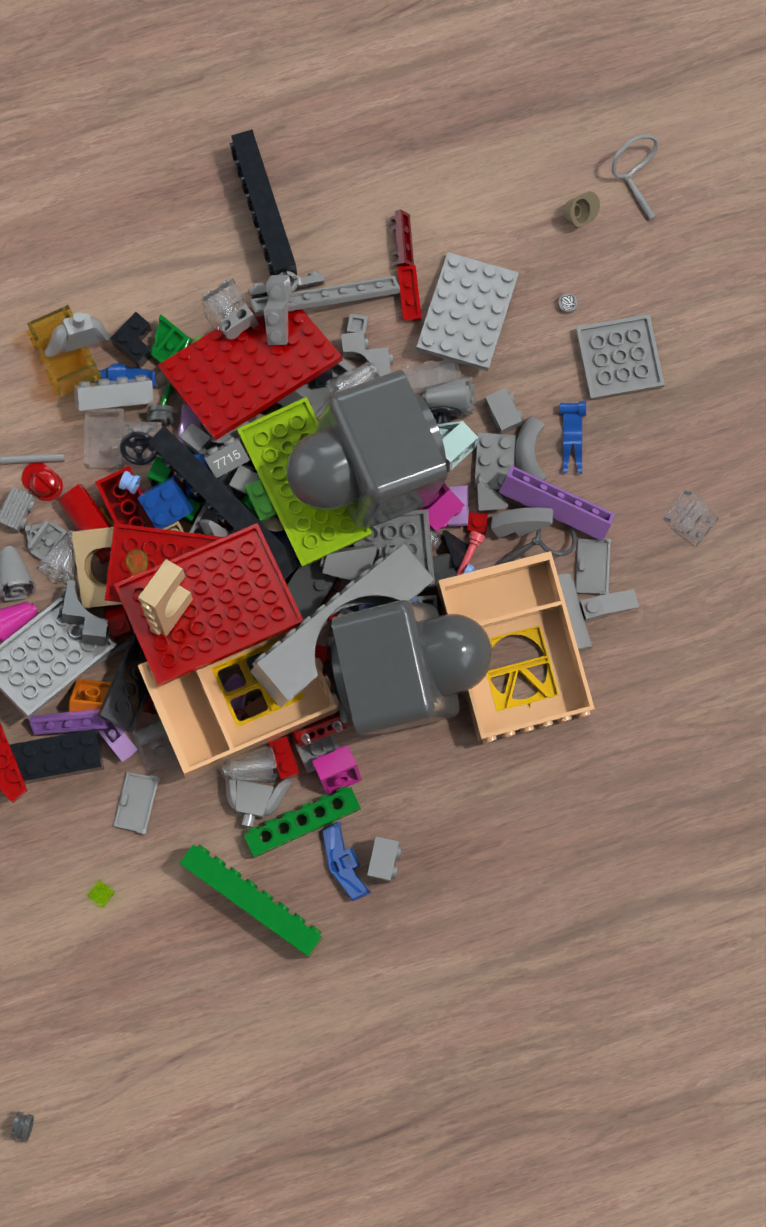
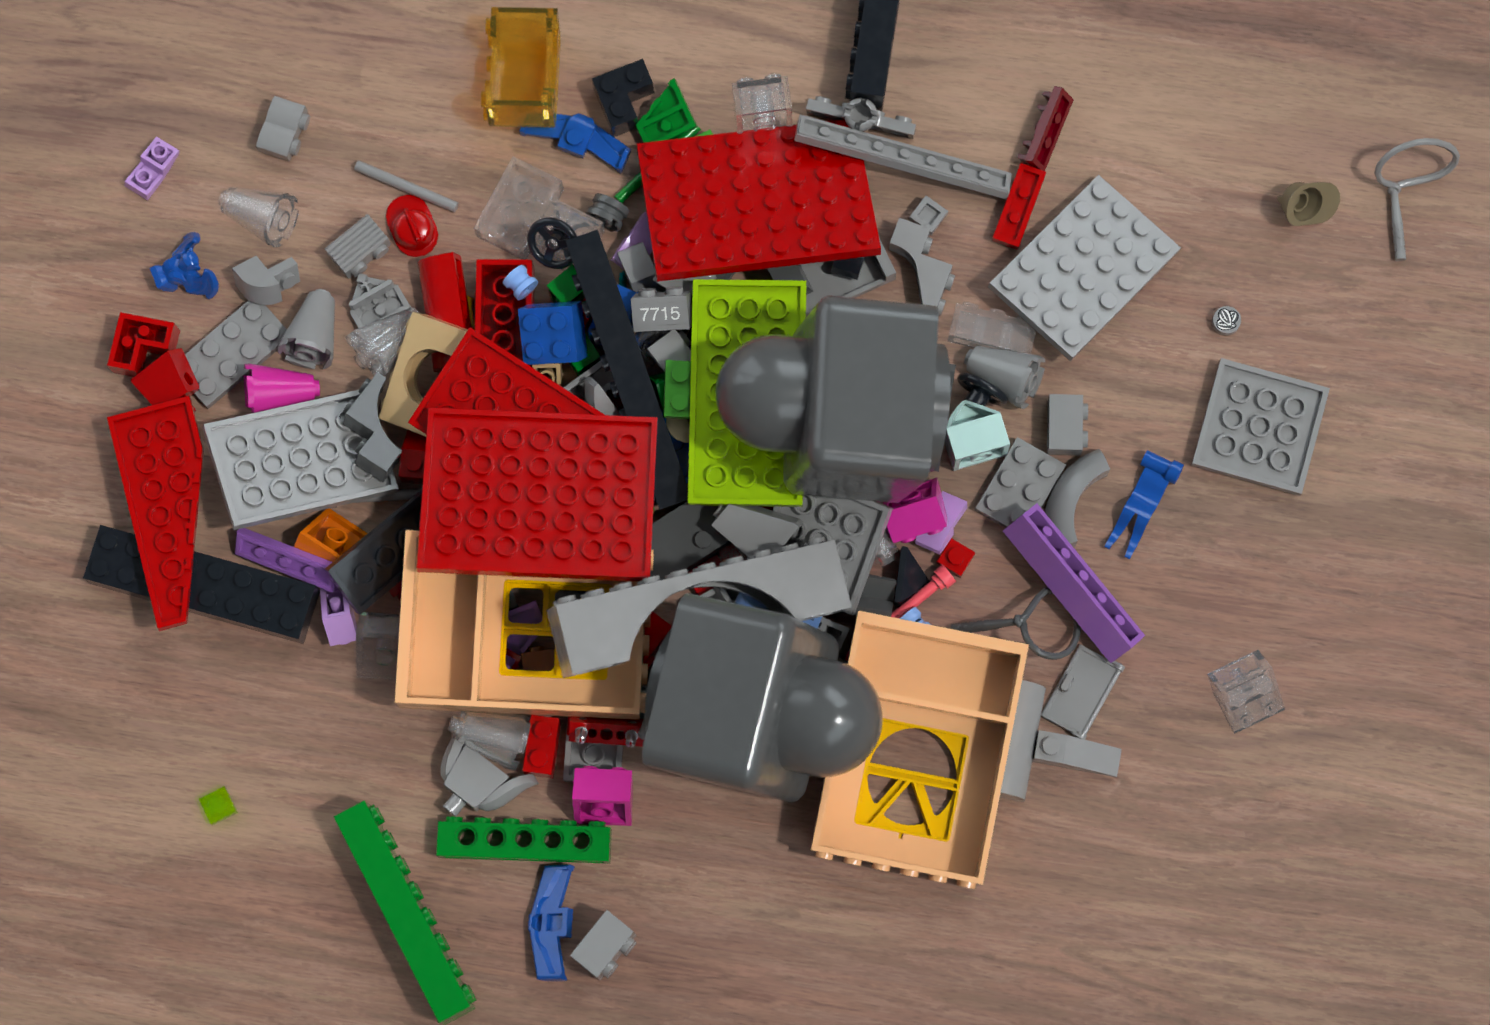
camera: 30 degrees right, 0 degrees up
light grey torso [45,312,111,357] -> none
light grey brick [74,375,154,411] -> none
light grey door [113,772,160,835] -> none
clear yellow animal [126,549,148,576] -> none
tan arch [138,559,193,637] -> none
light grey leg [219,304,259,339] -> none
light grey arch [263,275,292,345] -> none
clear cone [326,362,379,395] -> none
light grey slope [476,477,508,511] -> none
light grey slope [491,507,553,538] -> none

